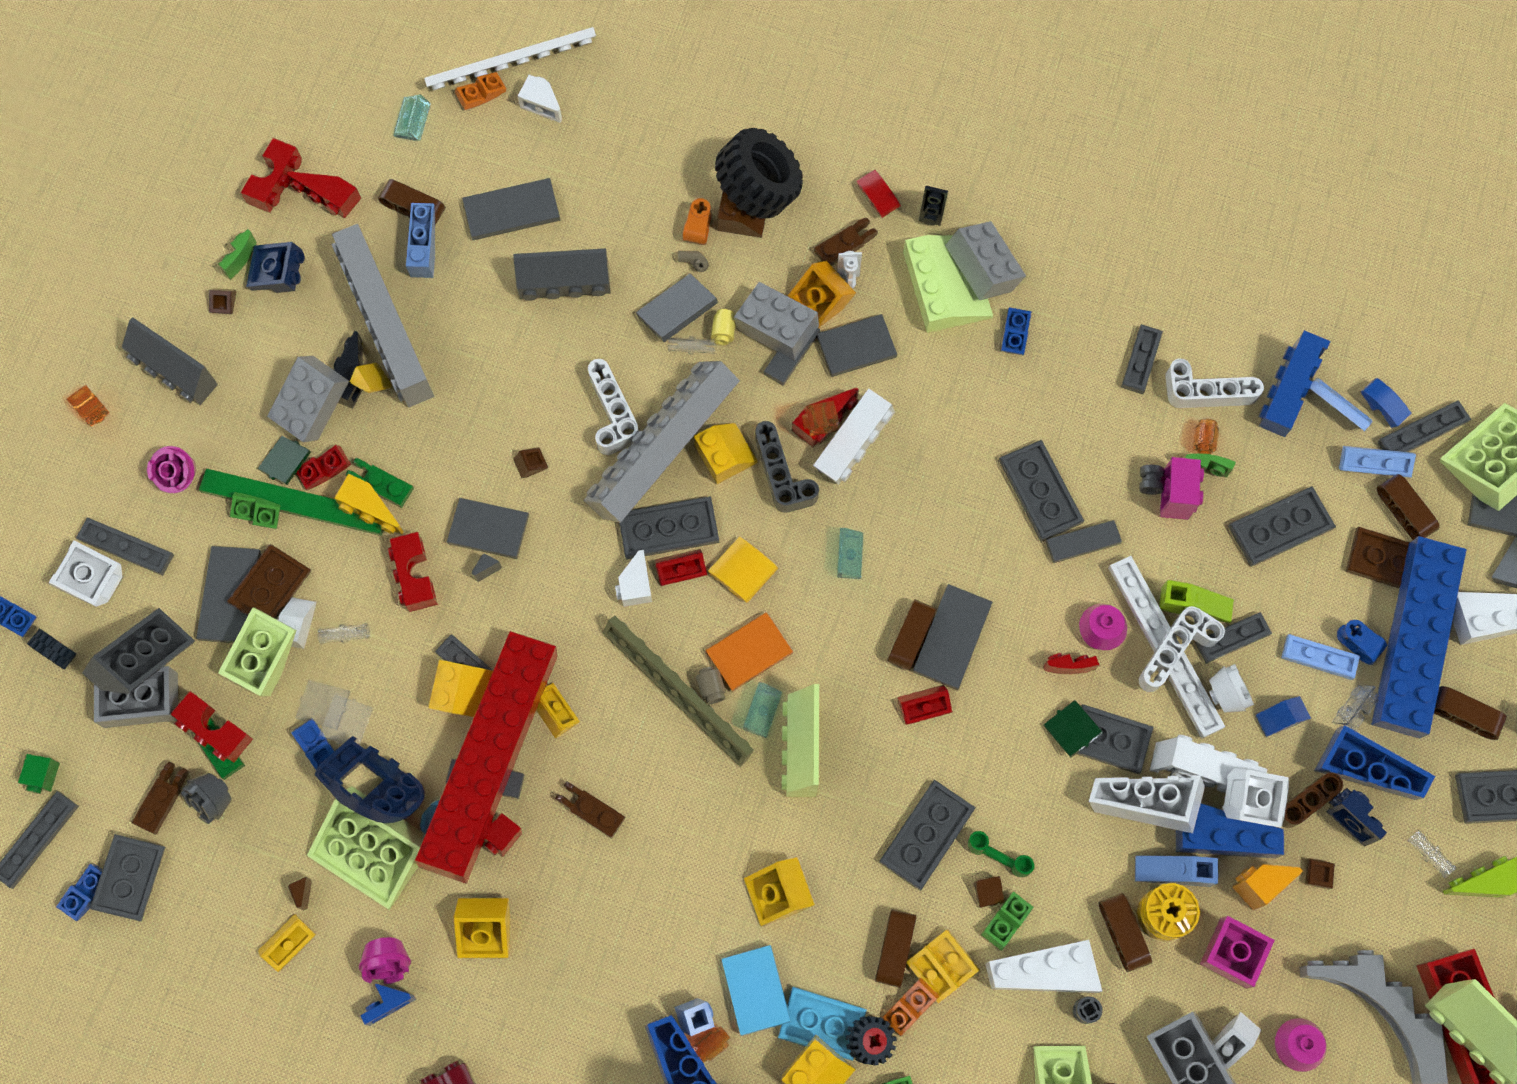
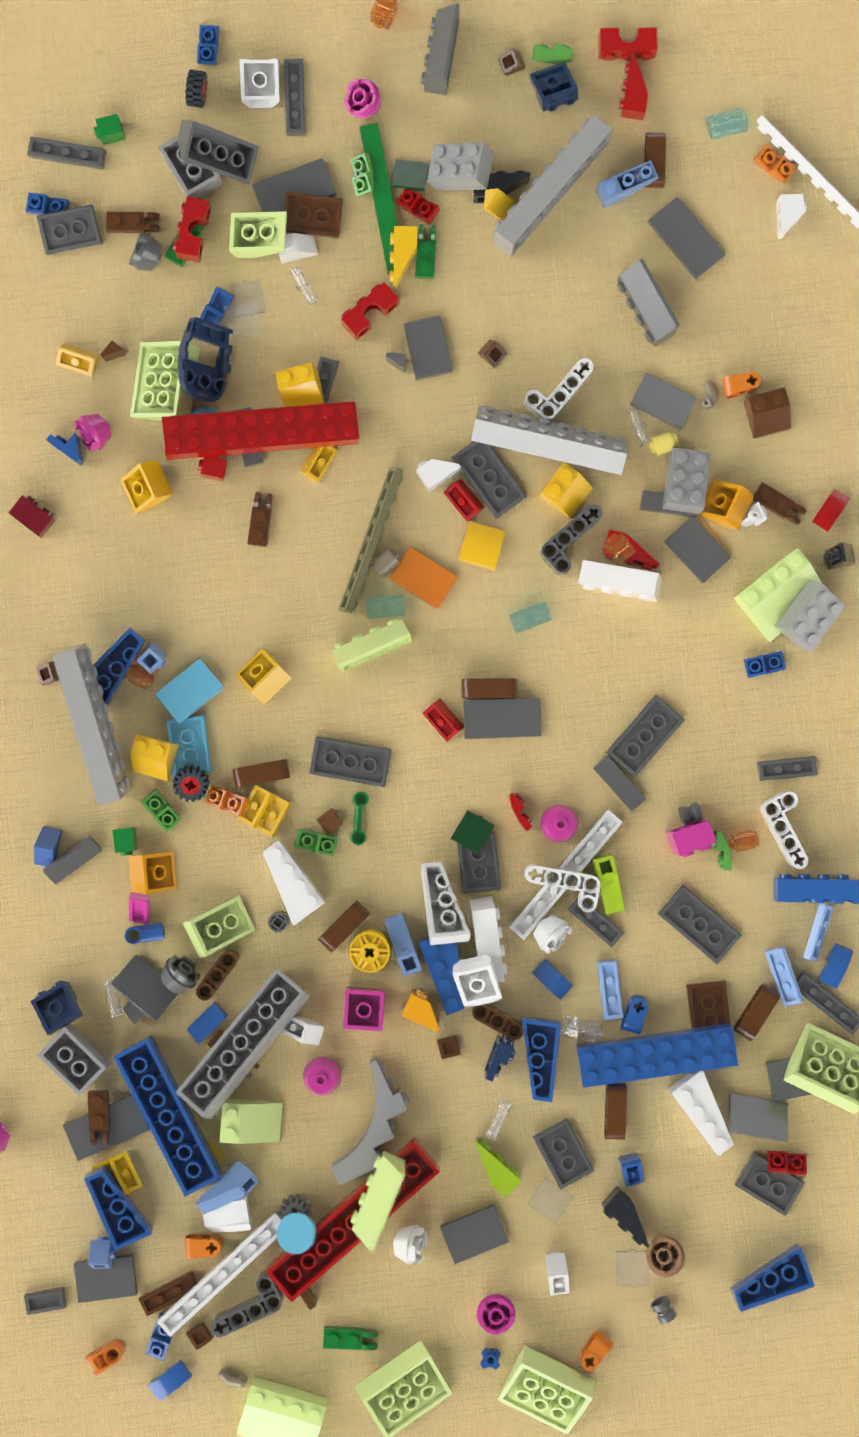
camera: 60 degrees right, 15 degrees up
black tyre [715,128,803,219] -> none

